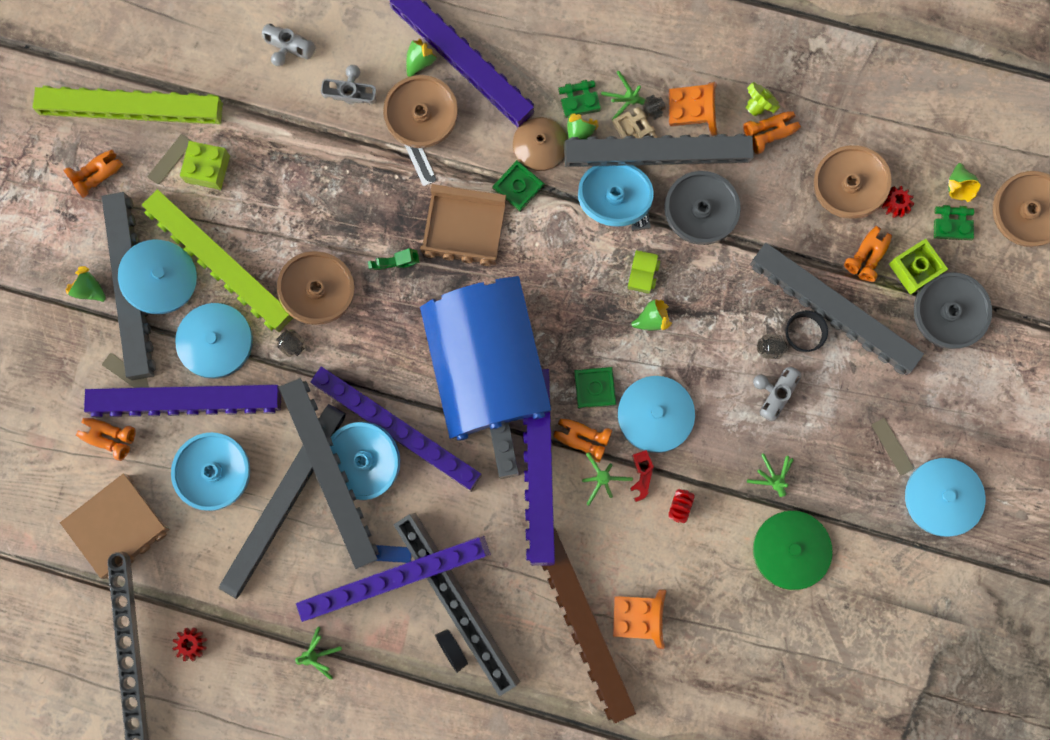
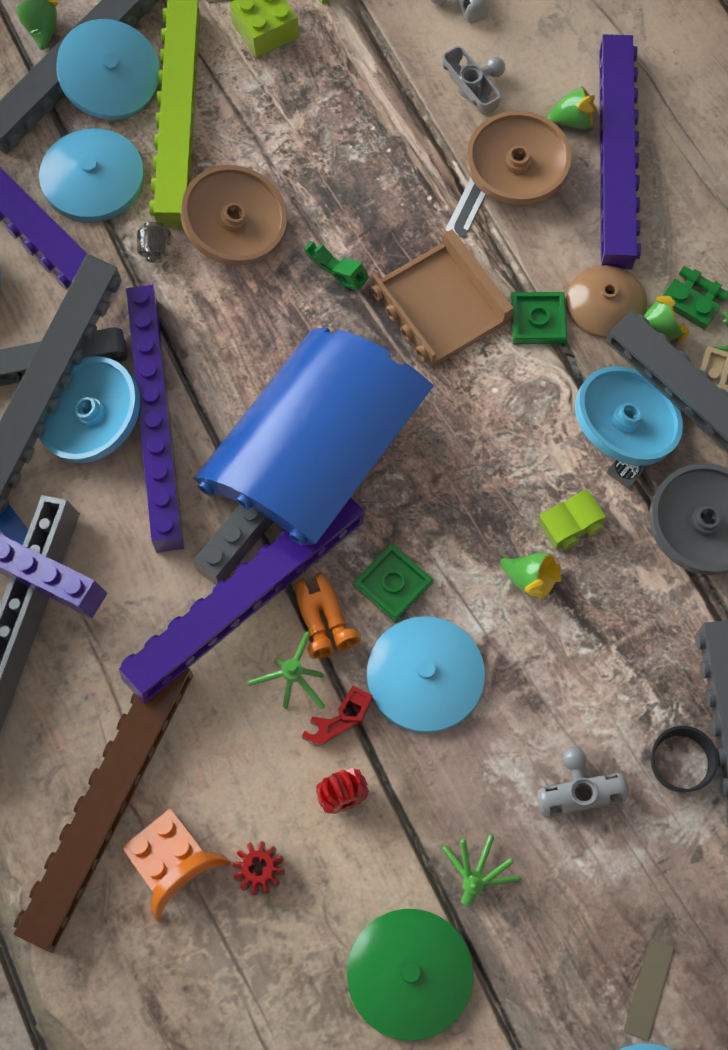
camera: 45 degrees right, 10 degrees down
clear smoke head [757,334,787,359] -> none
none -> red gear [232,841,285,896]

